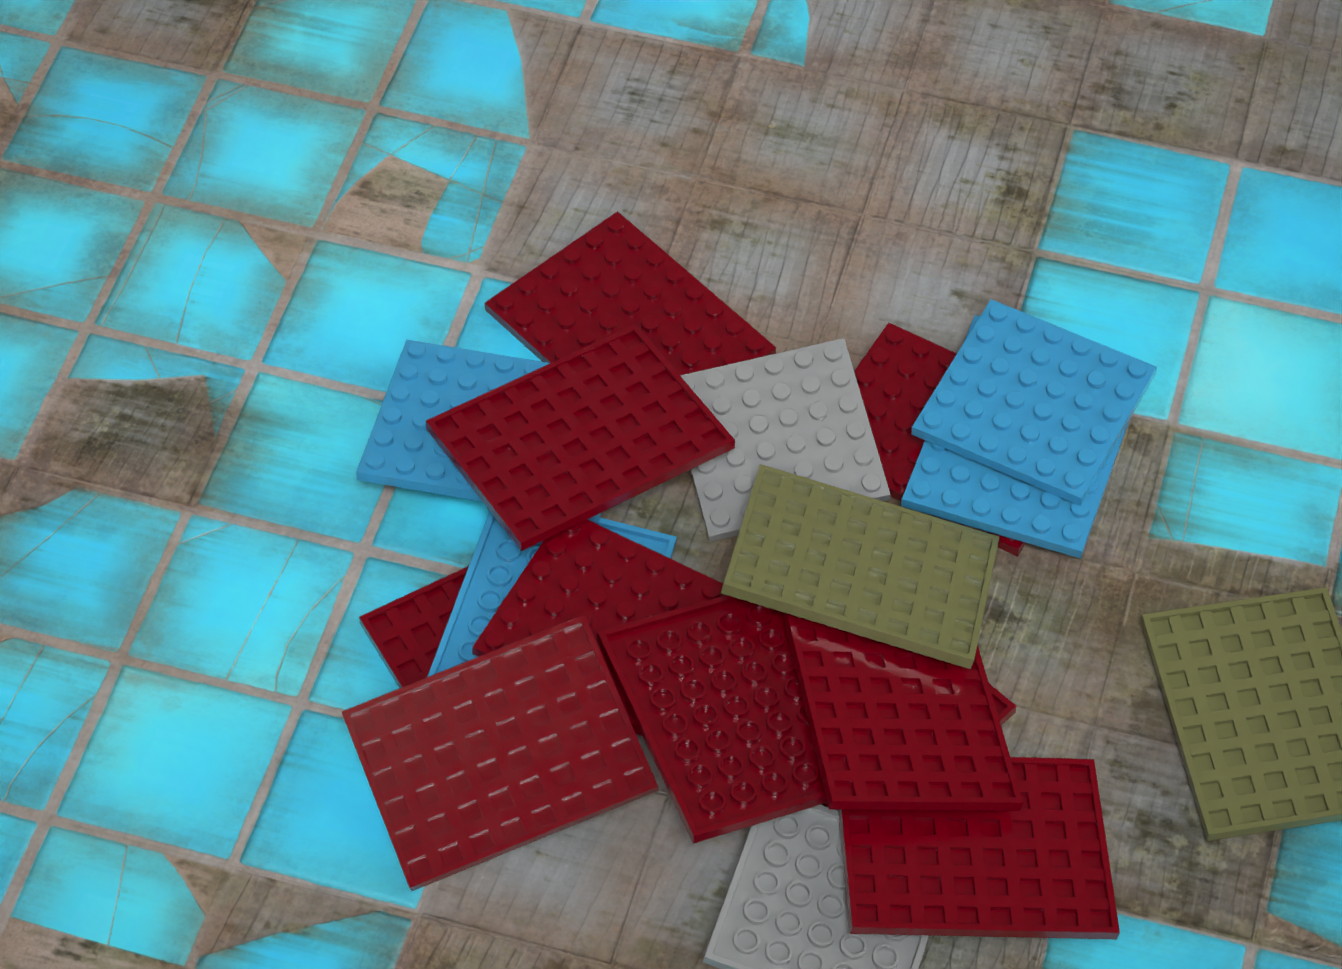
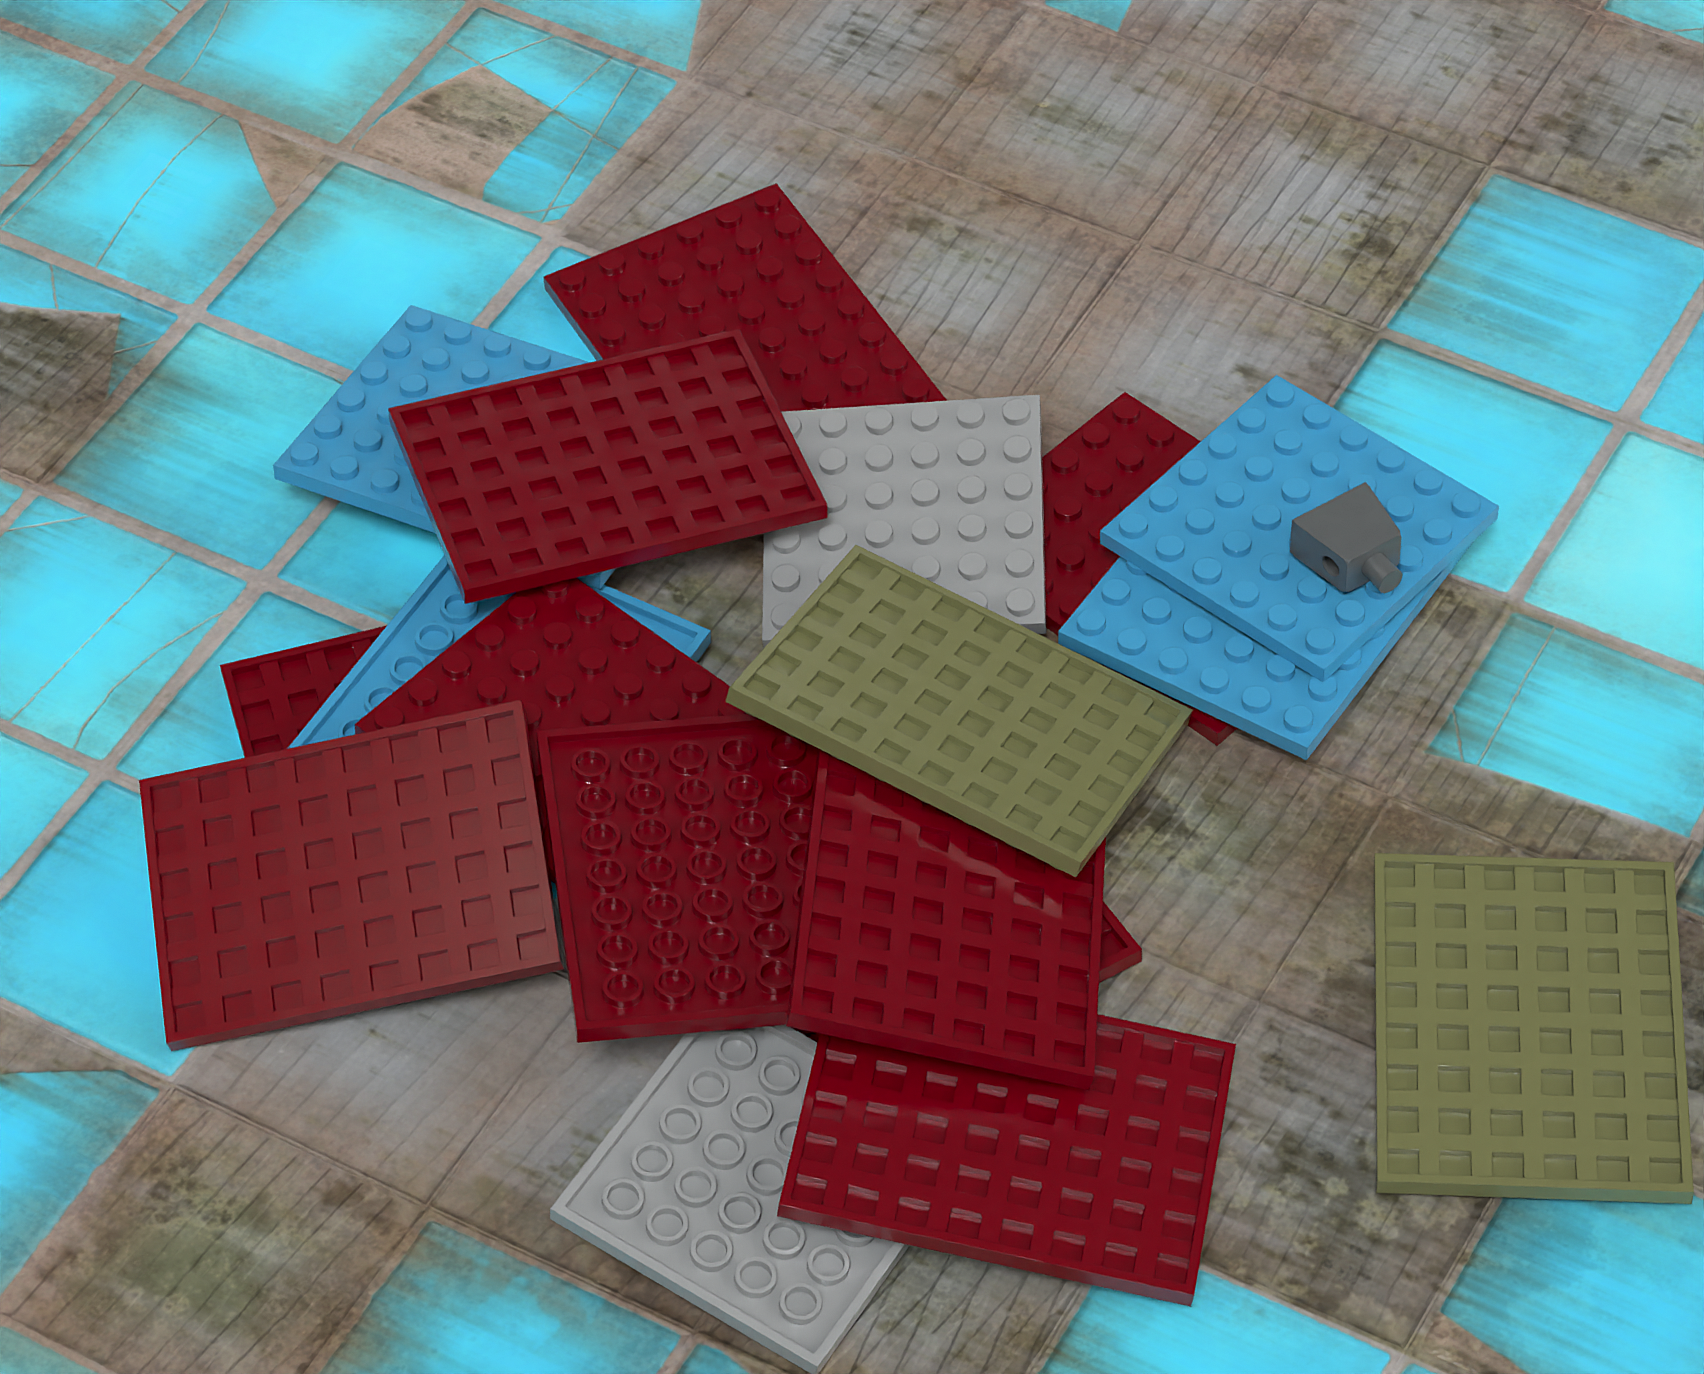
camera: 15 degrees right, 5 degrees down
none -> dark grey torso [1290,482,1403,593]

